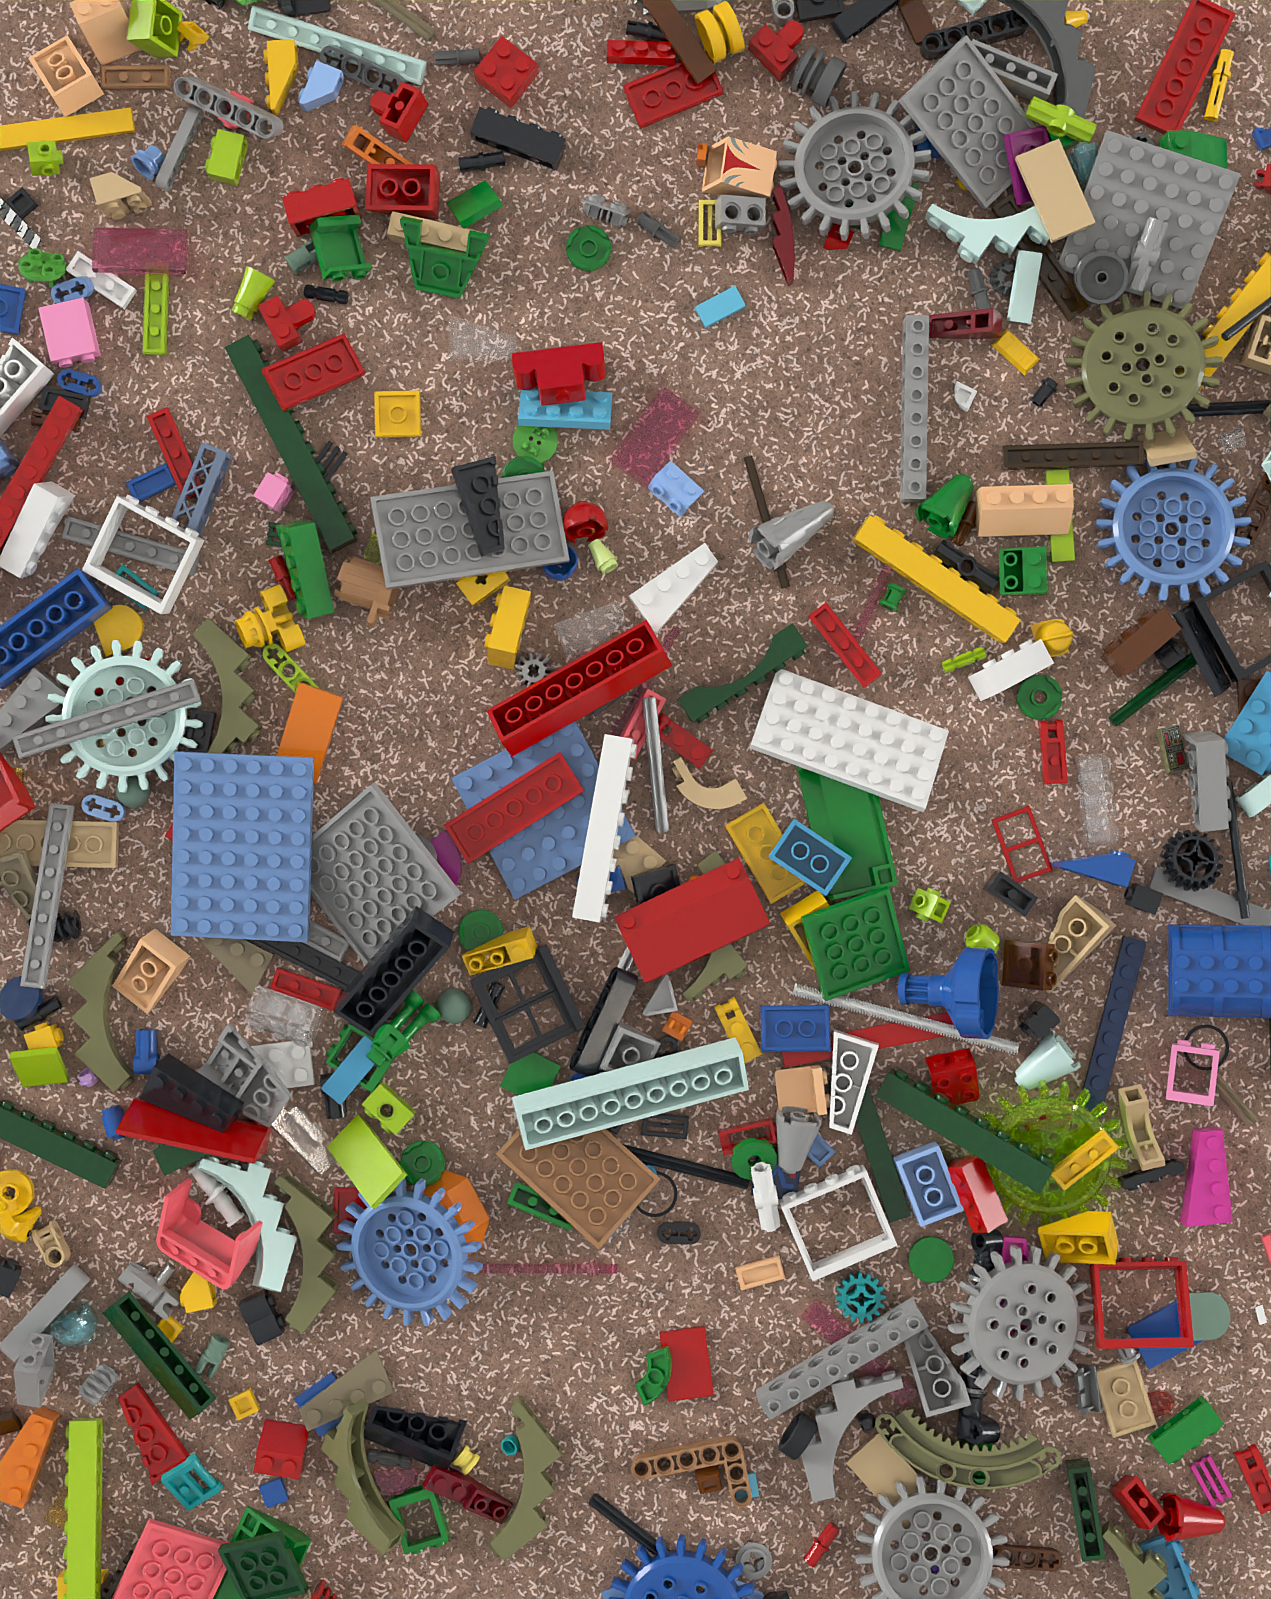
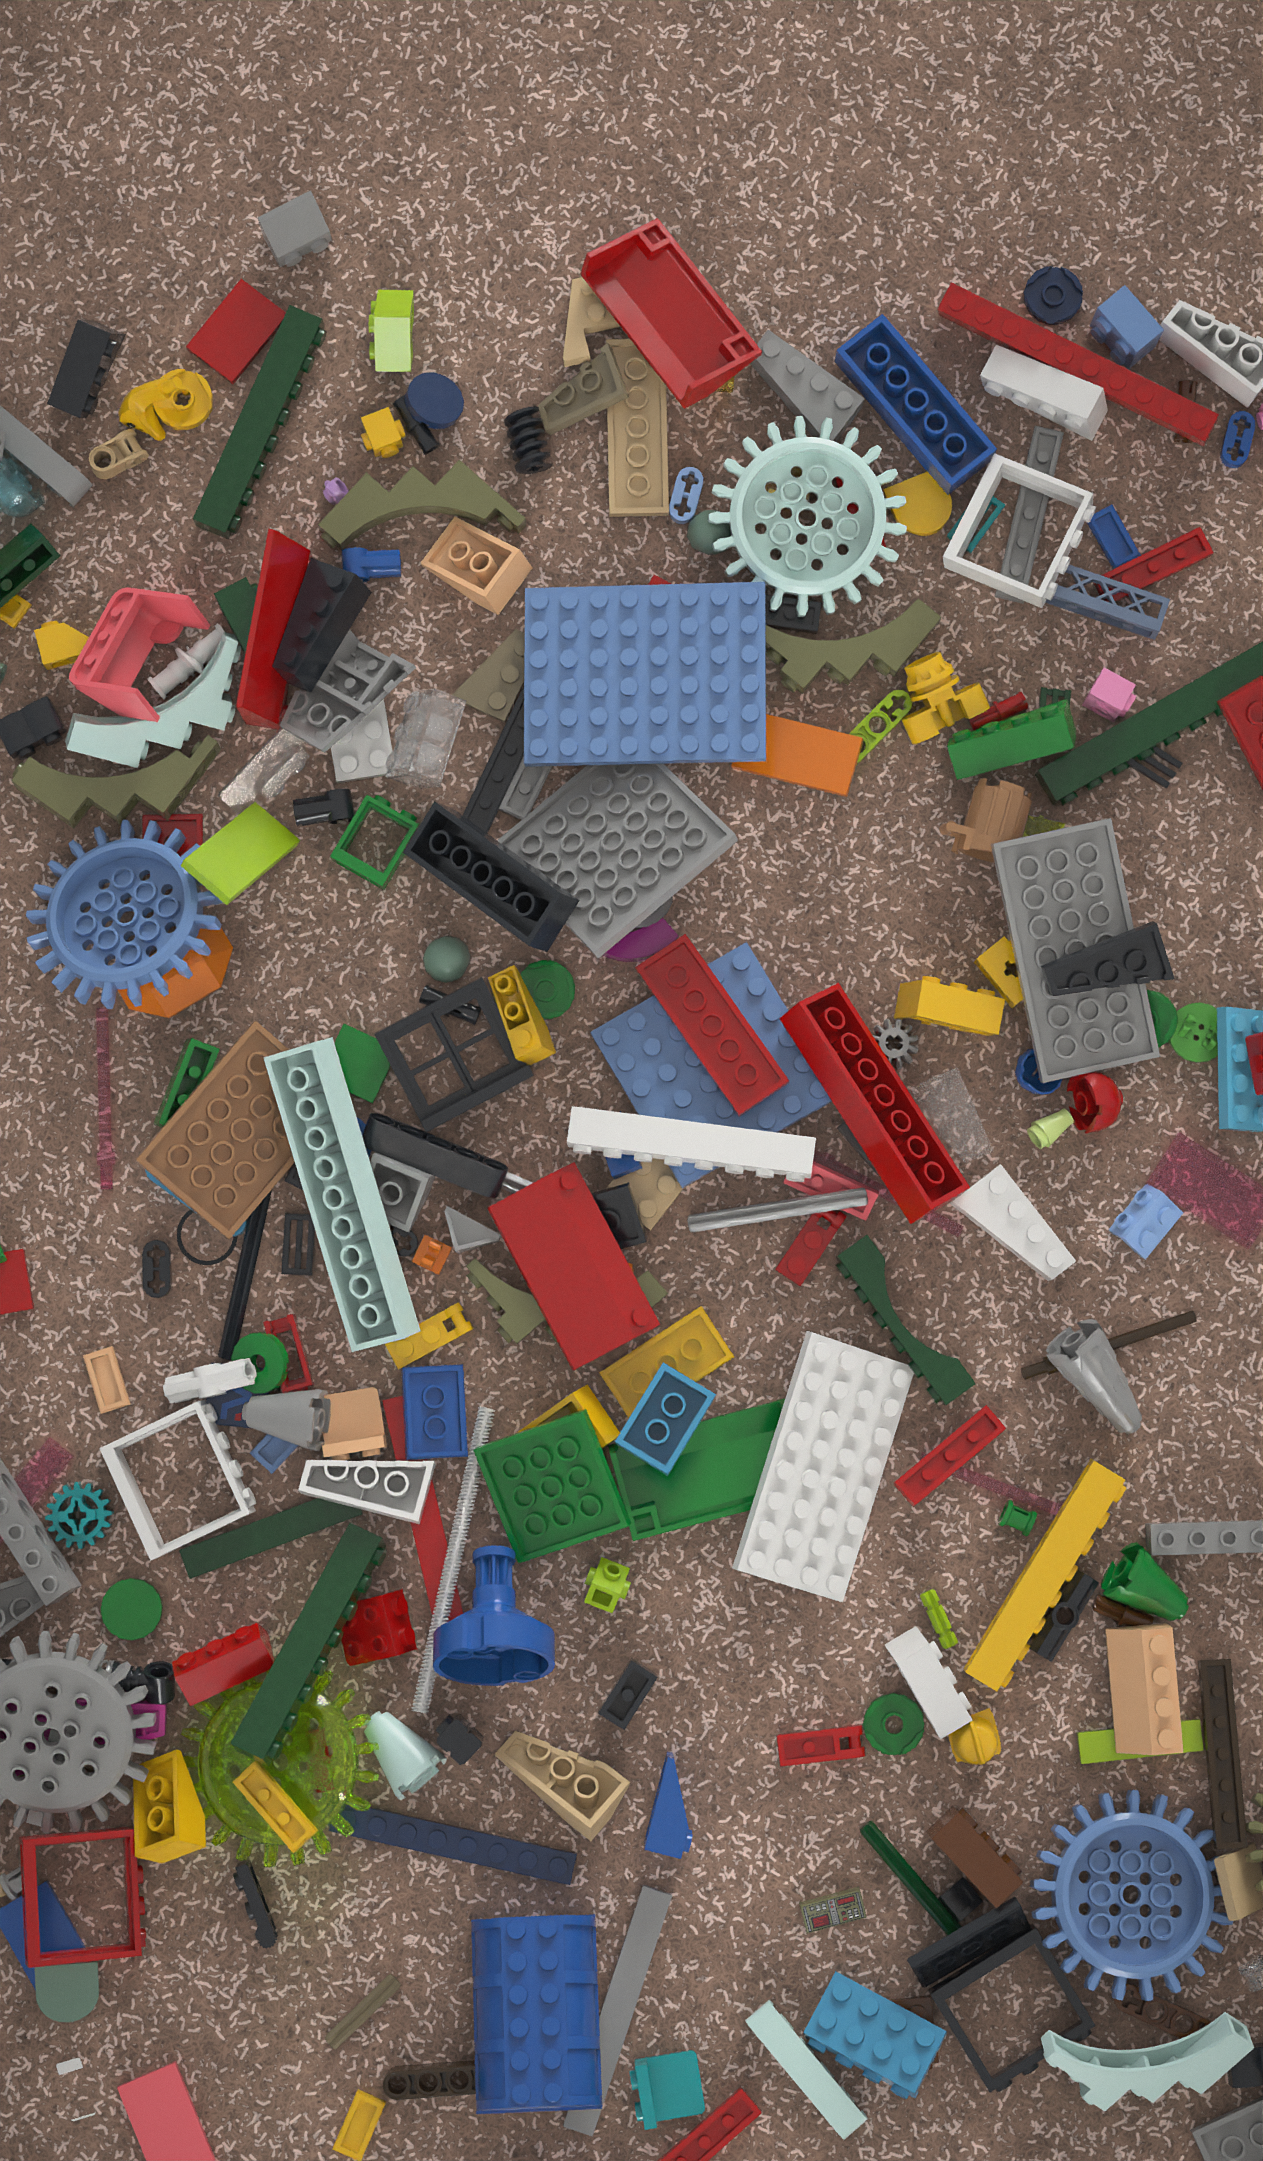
camera: 90 degrees right, 5 degrees down
lime tile [10,1047,69,1087] -> none
light grey tile [12,679,201,759] -> none
light grey tile [20,803,75,989] -> none
black plate [39,386,91,420] -> none
blue brick [101,1105,126,1141] -> none
light grey piece [117,1261,180,1319] -> none
red tile [269,967,342,1011] -> none
dark azure sticker [321,1036,374,1105] -> none
lime brick [362,1081,416,1135] -> none
green piece [366,990,441,1068] -> none
yellow tile [374,391,421,438] -> none
green tile [400,1140,446,1187] -> none
tan arch [671,757,747,809] -> none
light blue brick [892,1141,964,1227] -> none
lime head [965,924,1000,954] -> none
red window [991,805,1053,883] -> none
green slope [999,546,1049,596] -> none
reddish brown plate [1002,940,1058,991] -> none
clear brick [1074,753,1119,847] -> none
tan arch [1118,1084,1165,1171] -> none
black brick [1124,883,1164,915] -> none
black gear [1160,830,1224,892] -> none
bright pink window [1166,1039,1220,1106] -> none
dark pink wedge [1180,1126,1233,1227] -> none
light grey wedge [1184,731,1231,832] -> none
black piece [1184,1024,1229,1071] -> none
black bar [1227,781,1250,919] -> none

